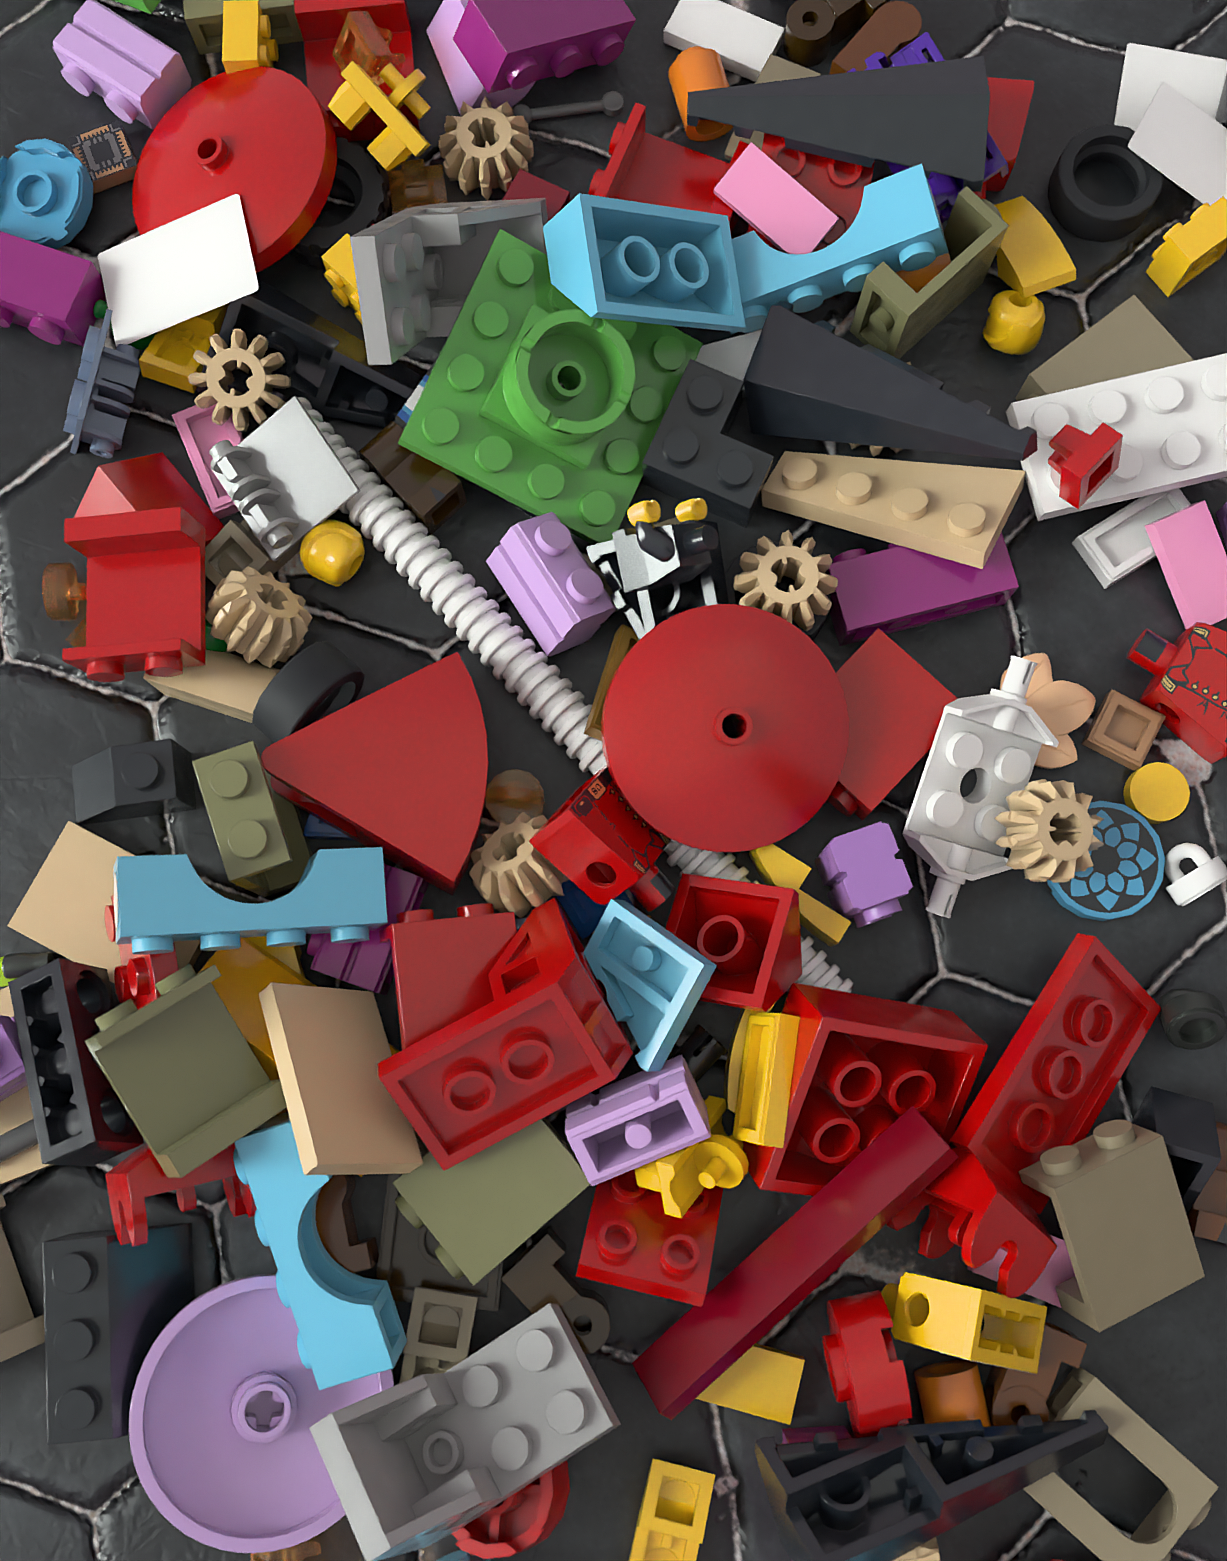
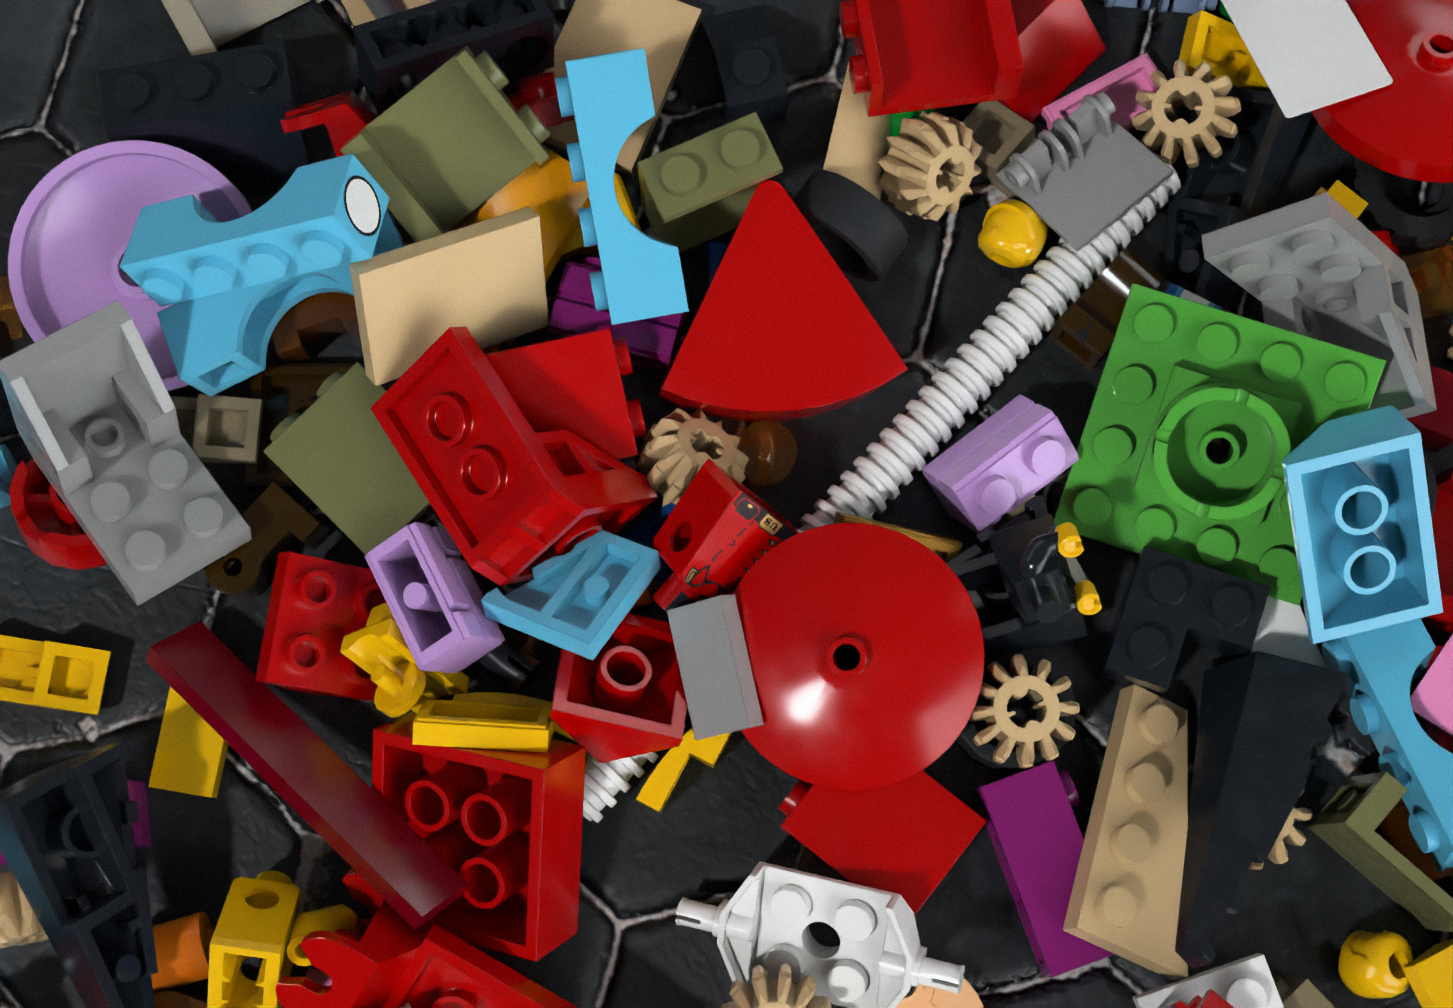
camera: 80 degrees right, 0 degrees up
medium lavender brick [815,822,913,928] -> none
red piece [822,1290,912,1438] -> none
none -> medium azure arch [119,153,390,307]
none -> yellow arm [286,904,362,967]
none -> light grey tile [667,594,764,740]

